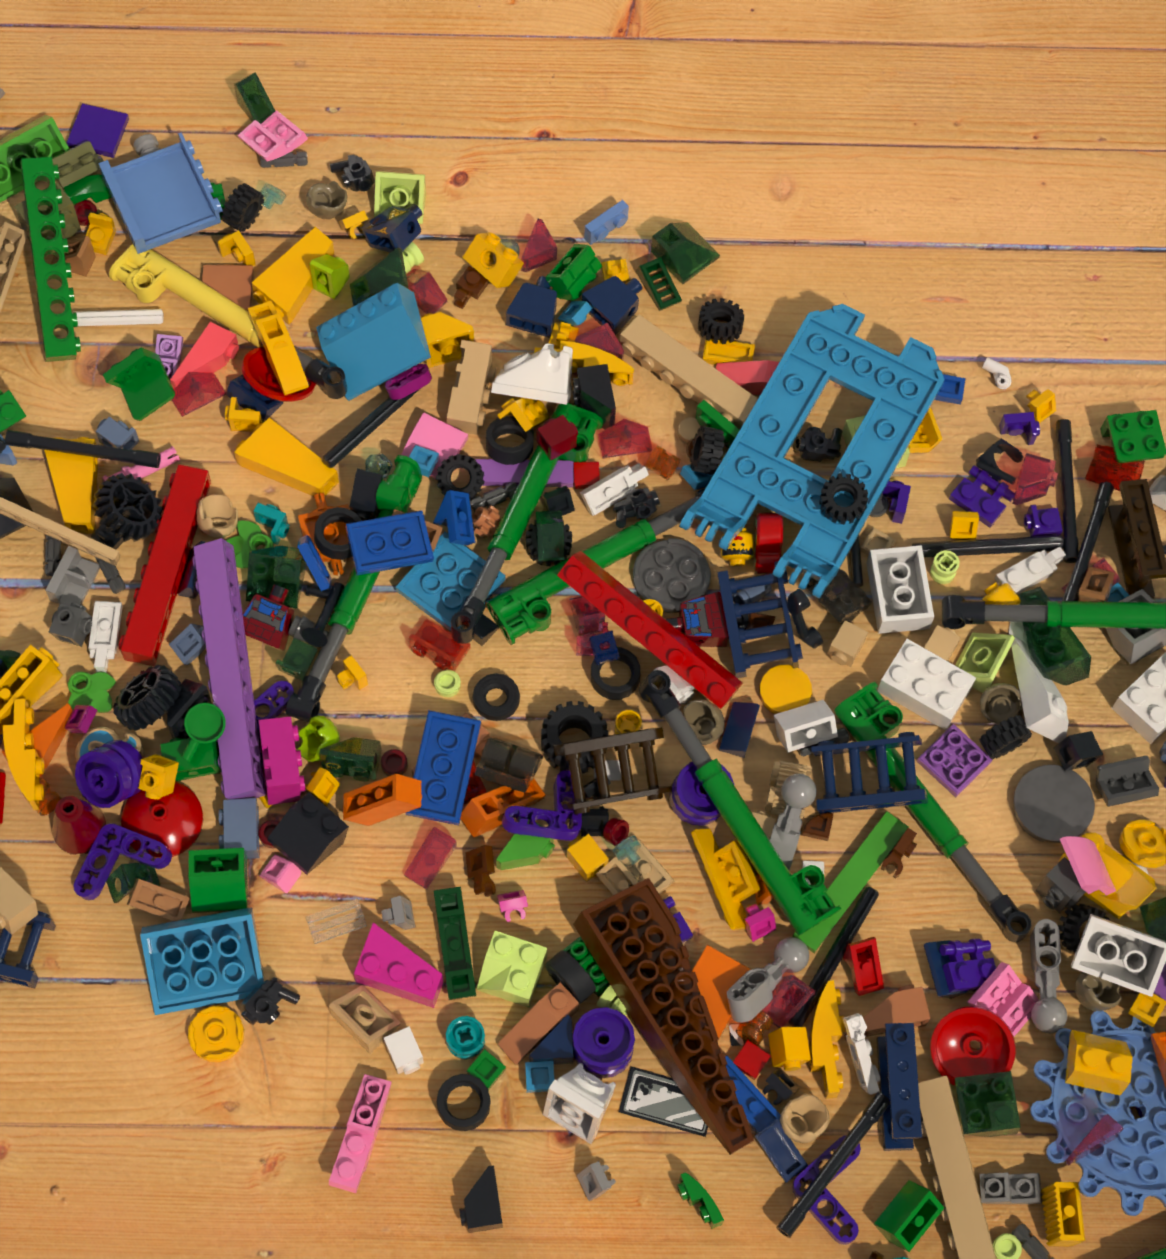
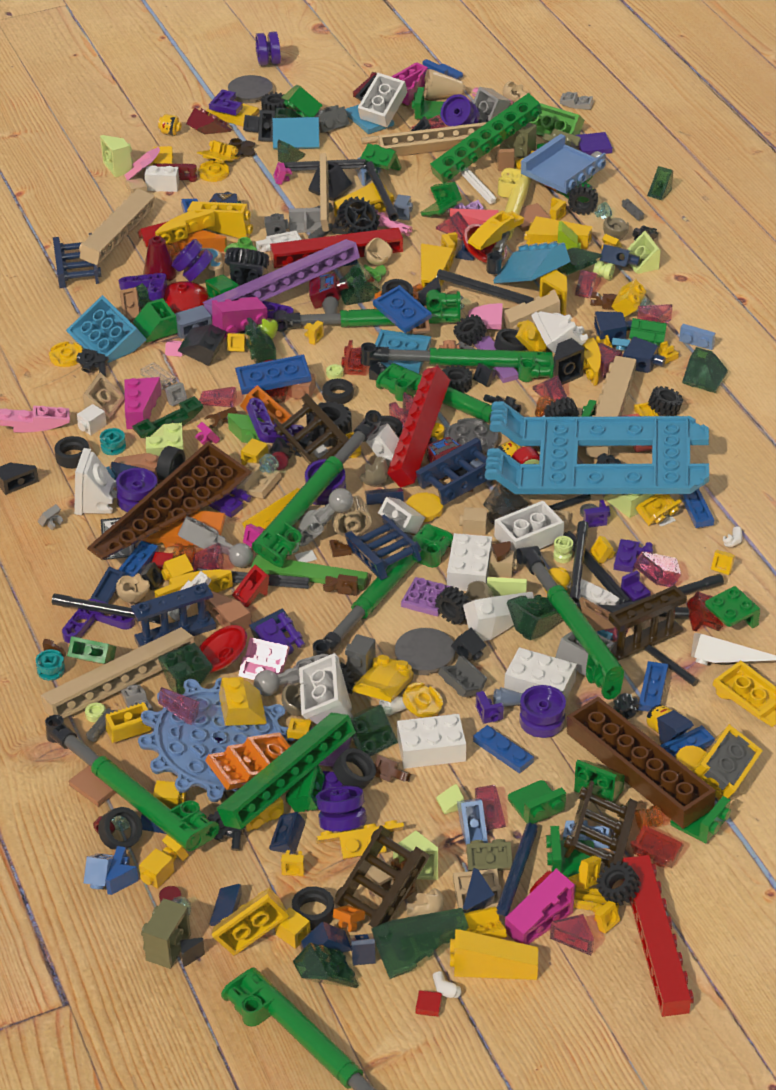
camera: 70 degrees right, 25 degrees down
magenta tile [65,705,97,734] -> none
yellow brick [138,754,179,799] -> none
green piece [181,703,226,762] -> none
bright pink slope [238,110,308,161] -> none
teal bracket [253,503,290,545] -> none
clear green bracket [276,638,318,681] -> none
blue tile [297,535,332,591] -> none
black piece [302,582,344,647] -> none
orange brick [343,774,422,826] -> none
magenta beam [385,364,432,400] -> none
dark azure plate [409,445,439,477] -> none
blue slope [433,490,475,545] -> none
green plate [466,1049,506,1091] -> none
clear smoke plate [475,737,544,793] -> none
clear green slope [536,511,564,561] -> none
dark red brick [537,415,578,460] -> none
red tile [573,462,600,489] -> none
white hinge [580,463,649,516] -> none
clear blue piece [589,631,619,665] -> none
dark green slope [636,257,682,311] -> none
green slope [677,1173,724,1229] -> none
black bar [787,589,823,649] -> none
black tyre [819,473,868,525] -> none
black helmet [976,438,1024,485] -> none
dark purple bracket [999,412,1040,445] -> none
bright pink slope [1060,836,1116,896] -> none
none -> reddish brown tile [492,541,511,562]
none -> black piece [569,521,589,603]

